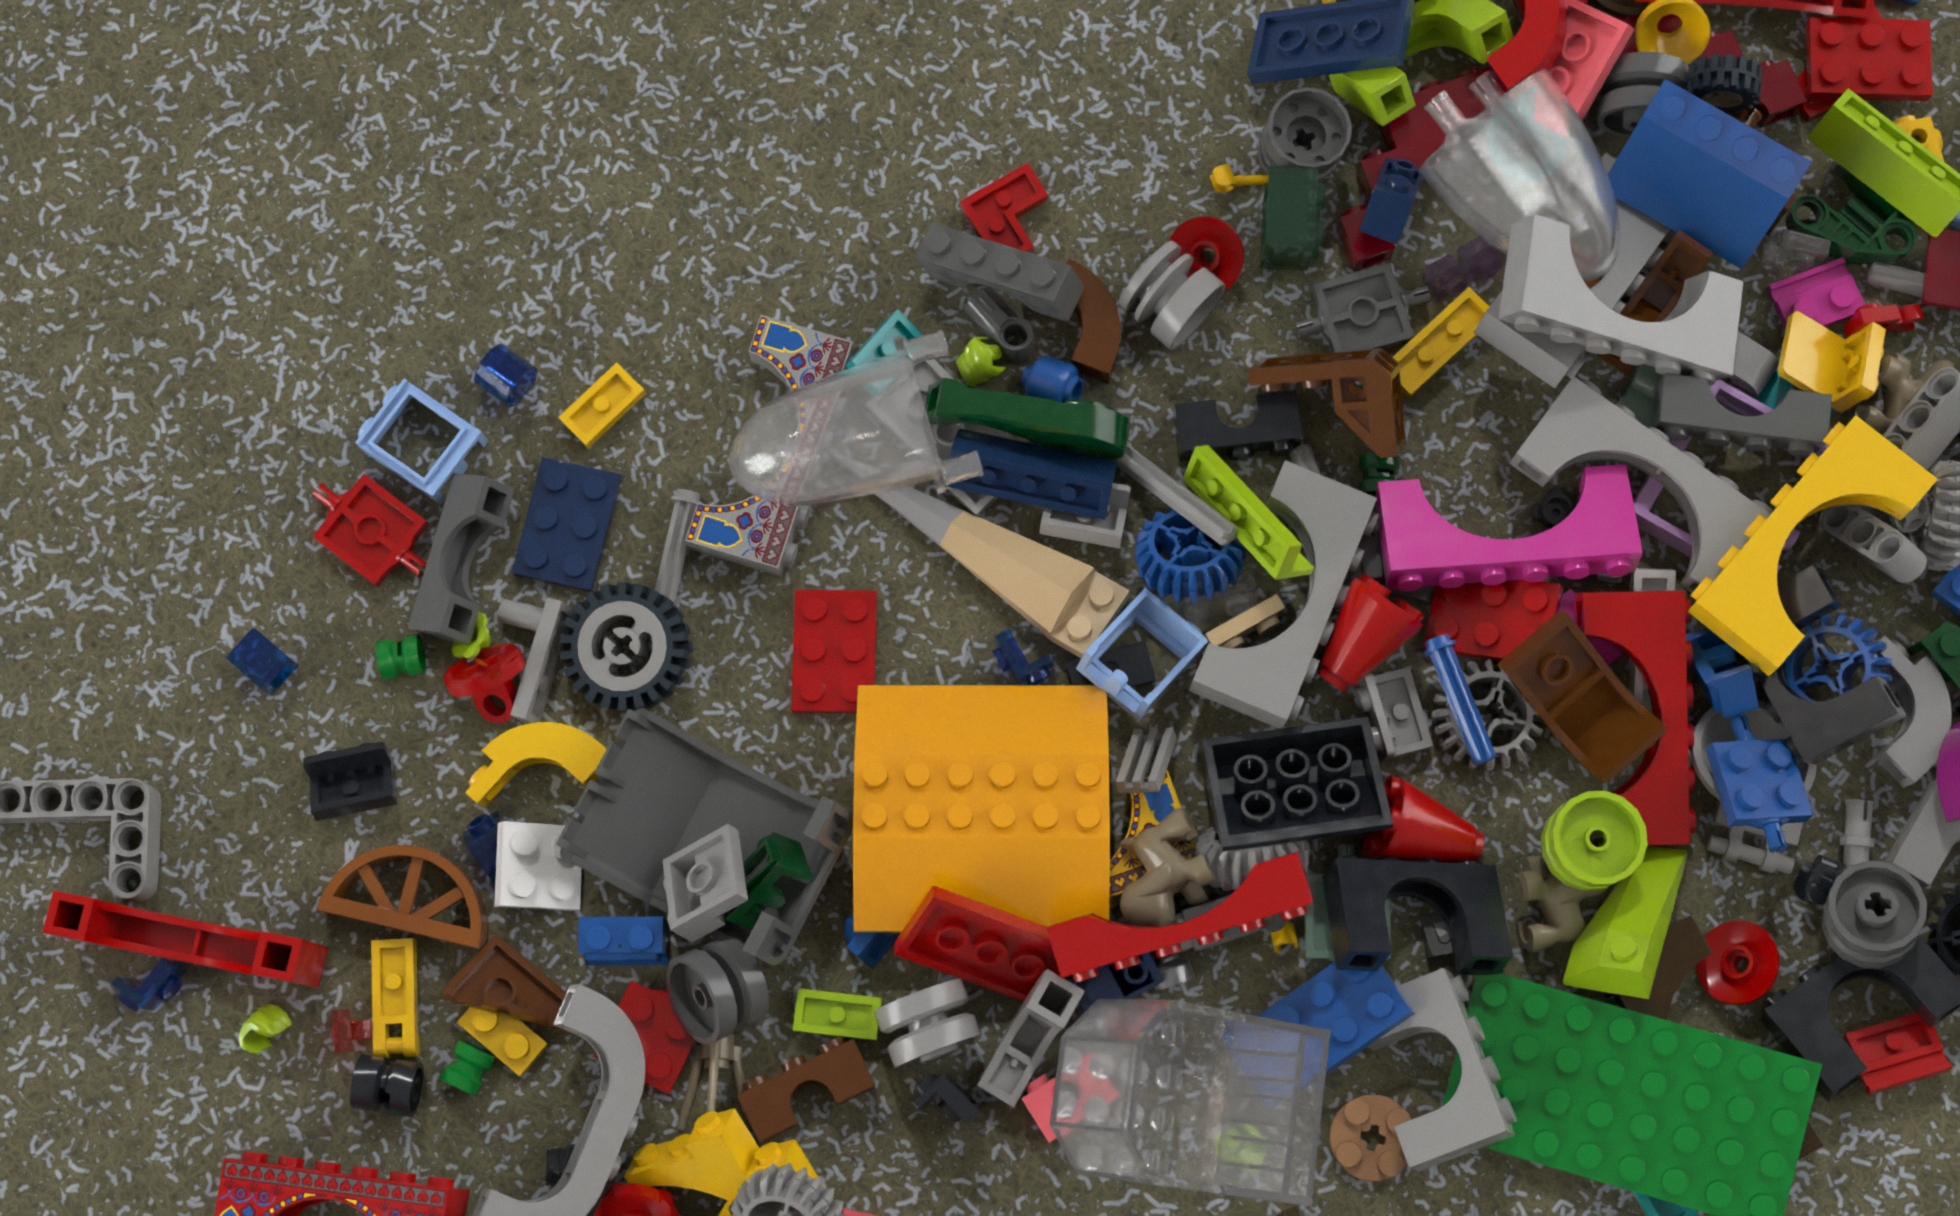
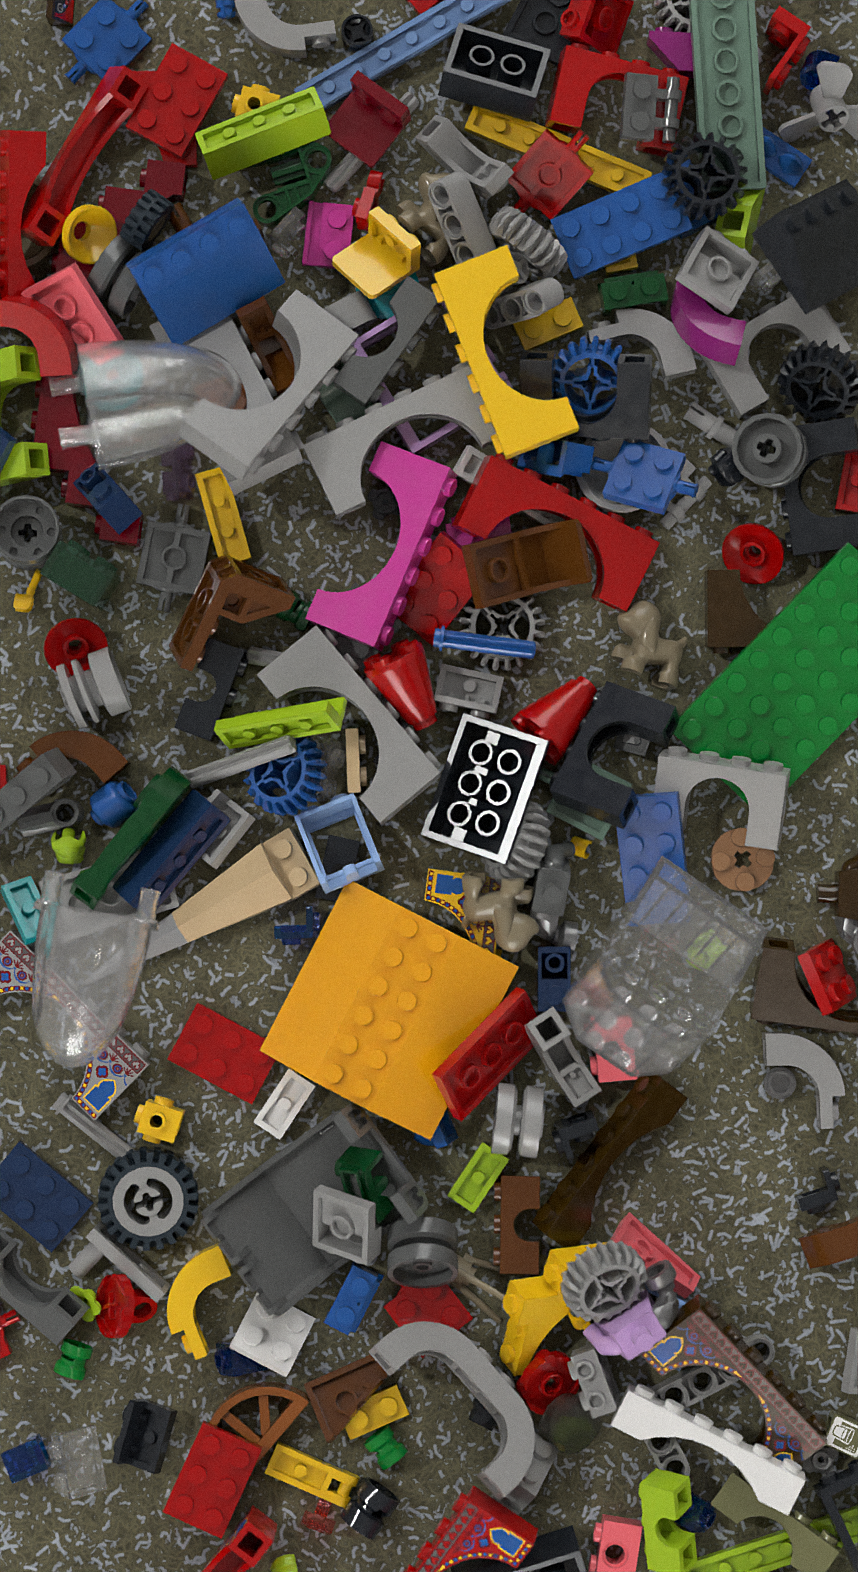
camera: 70 degrees left, 10 degrees up
red arch [1046,851,1314,983] -> none
light grey tile [1116,727,1177,793] -> none
lime wheel [1541,791,1648,891] -> none
lime wedge [1563,845,1688,999] -> none
none -> clear bracket [48,1425,108,1499]
none -> yellow brick [134,1095,186,1144]
none -> red plate [163,1421,263,1539]
none -> white plate [254,1068,316,1140]
none -> yellow plate [513,297,584,350]
none -> dark brown arch [532,1068,688,1248]

